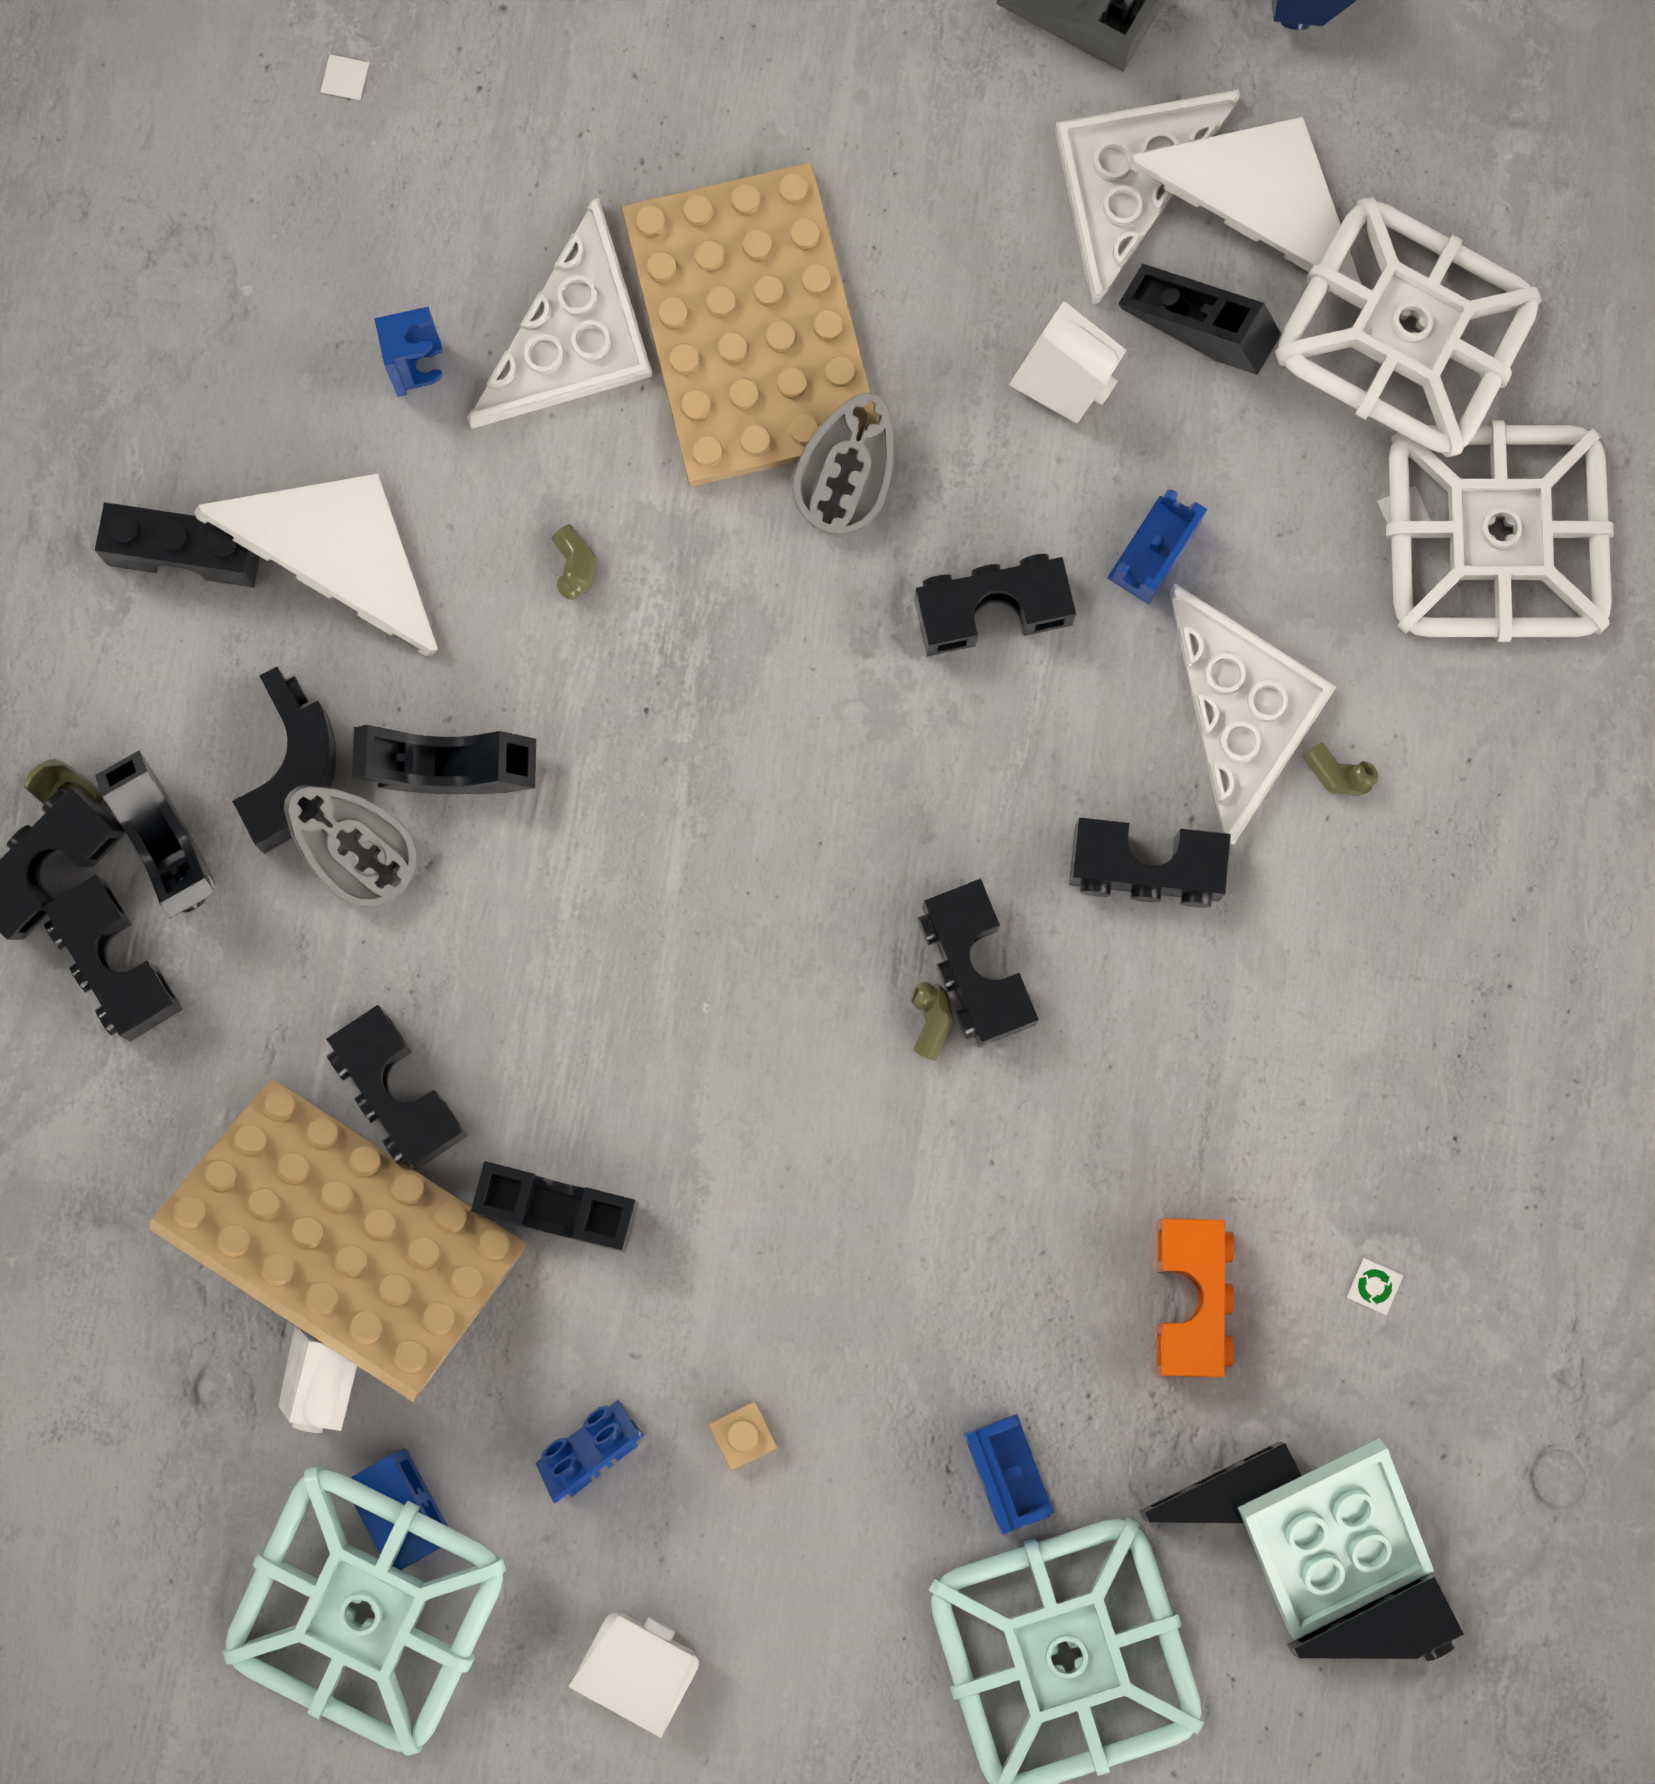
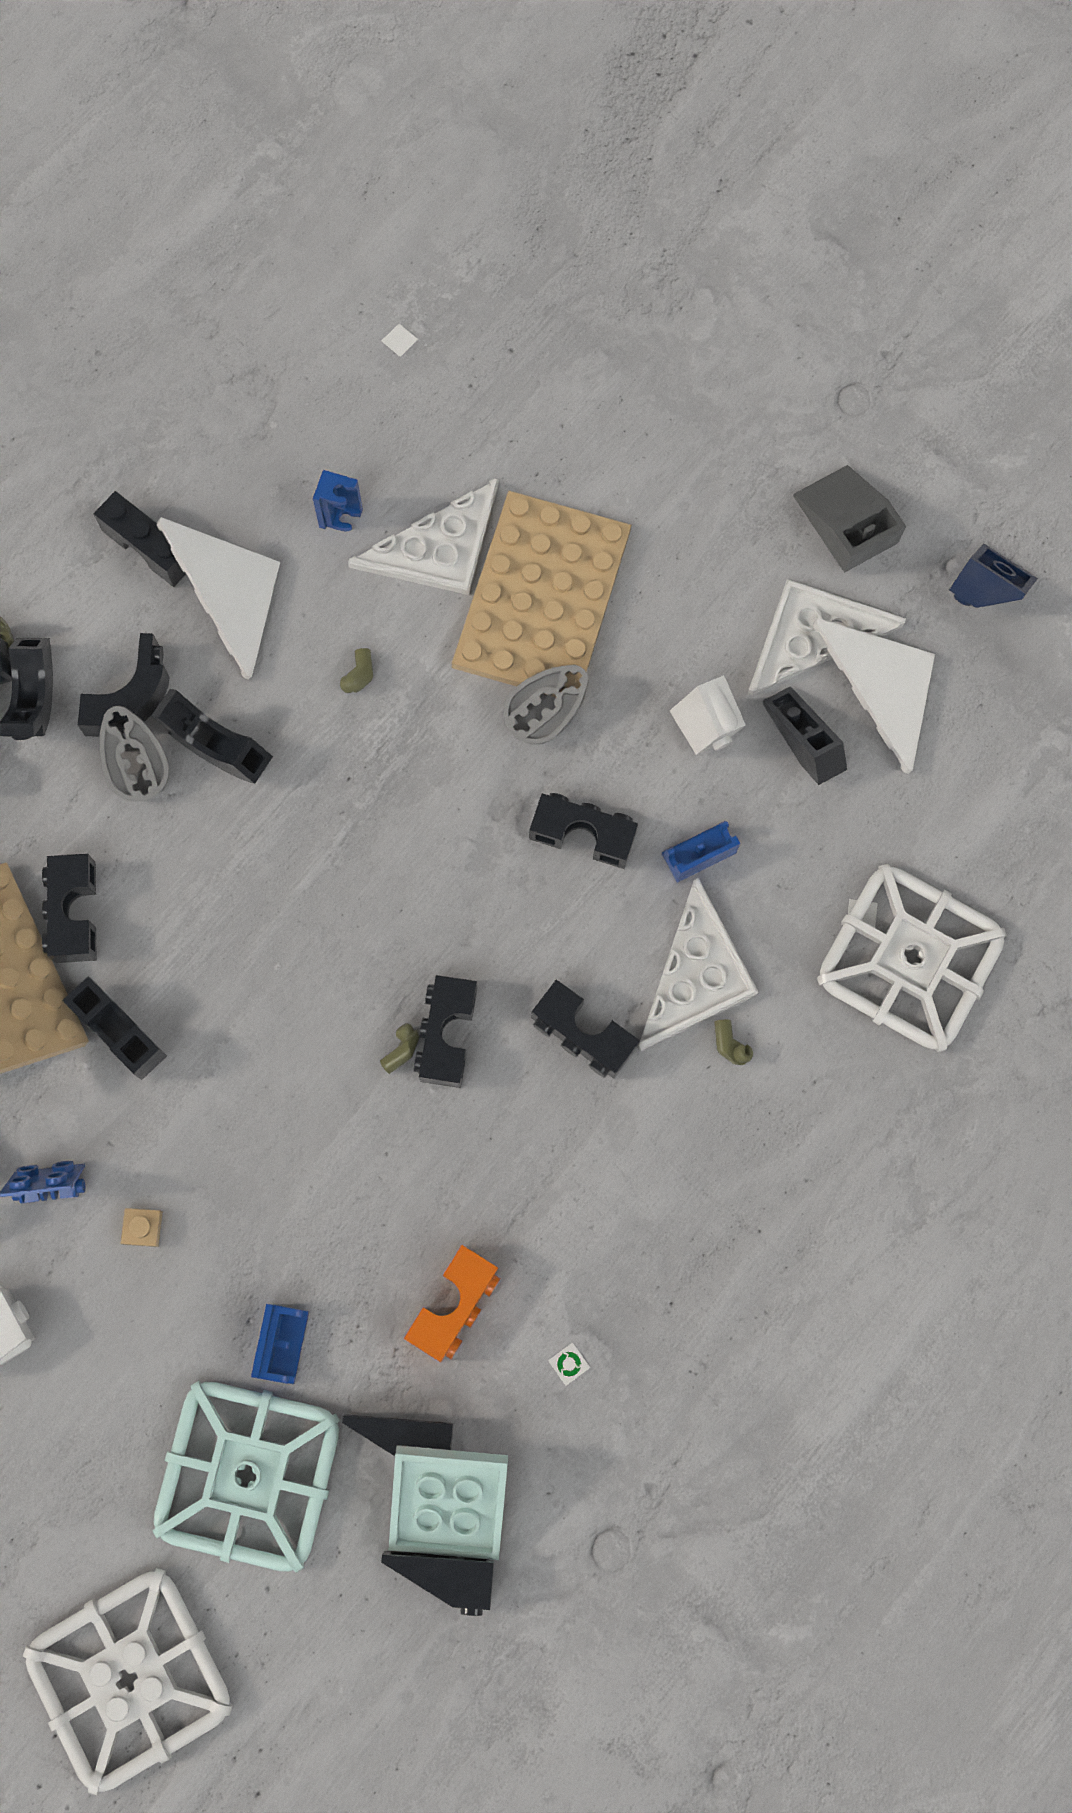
camera: 30 degrees right, 5 degrees down
white plate [1275,197,1542,457] -> none

